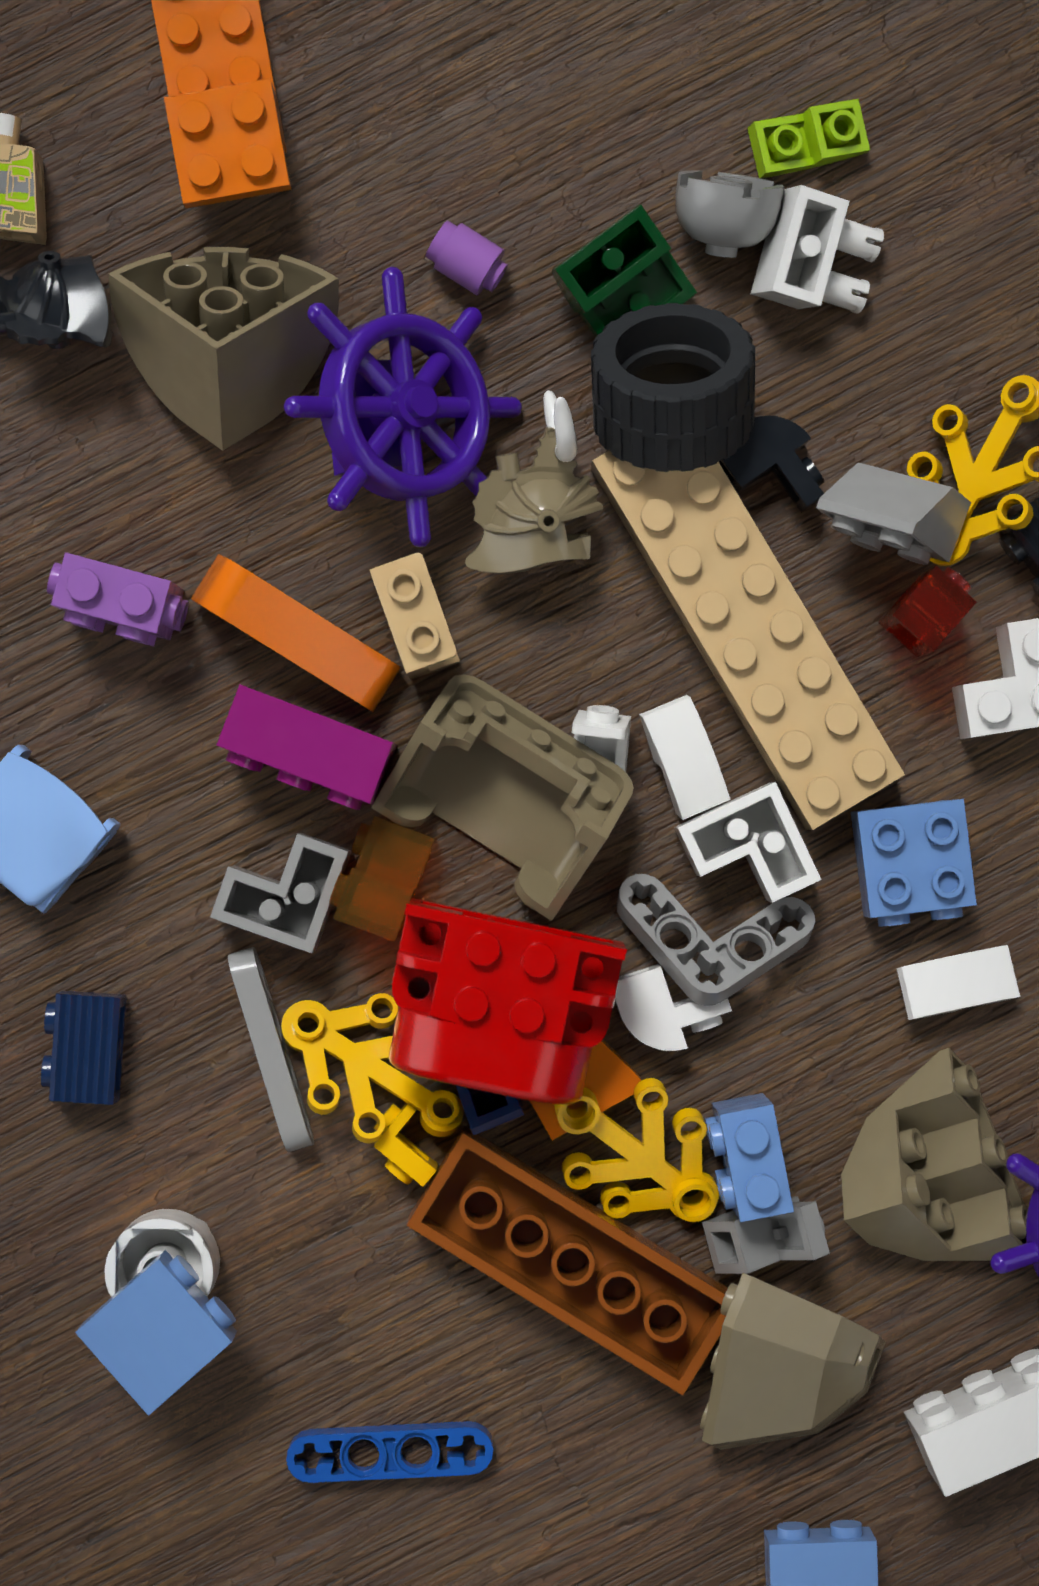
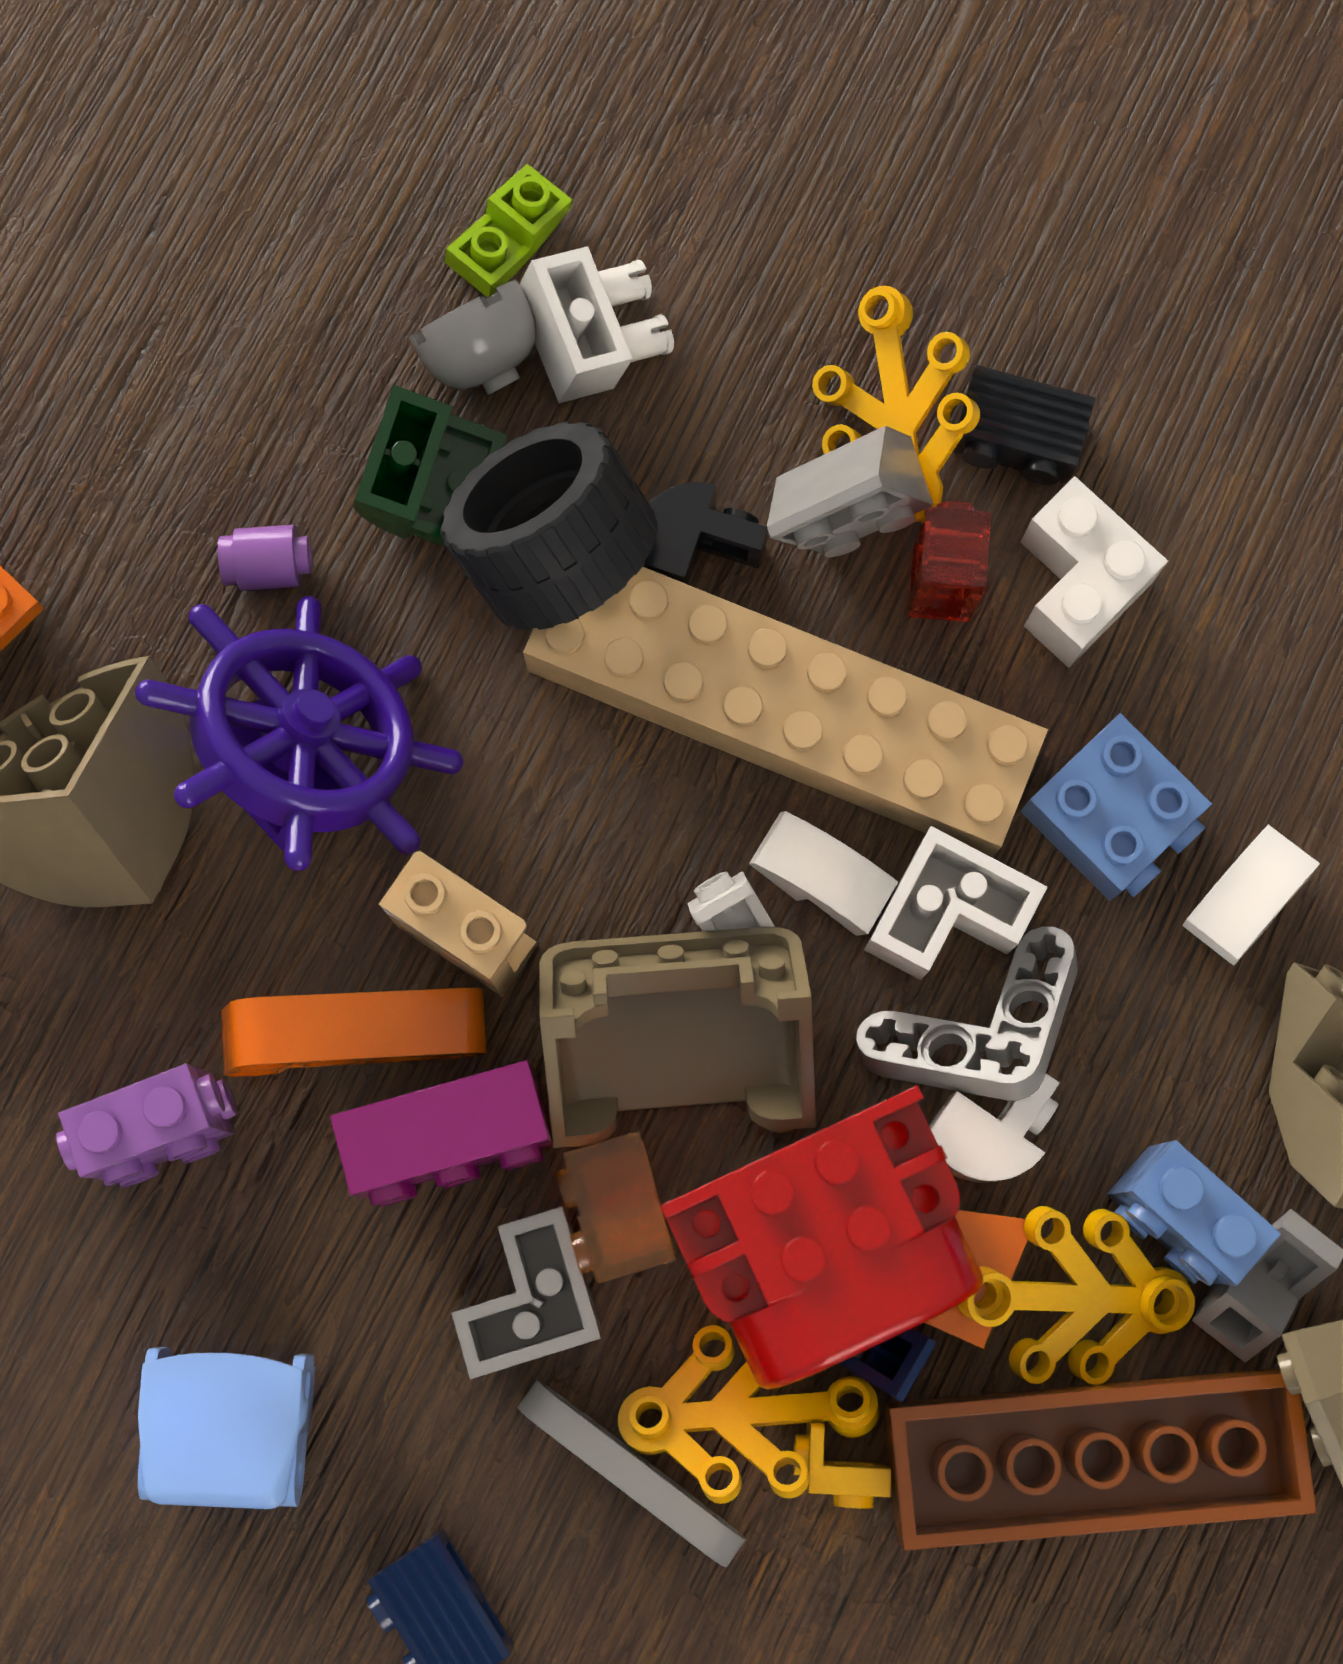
camera: 35 degrees left, 10 degrees down
dark tan helmet [465,390,603,575] -> none

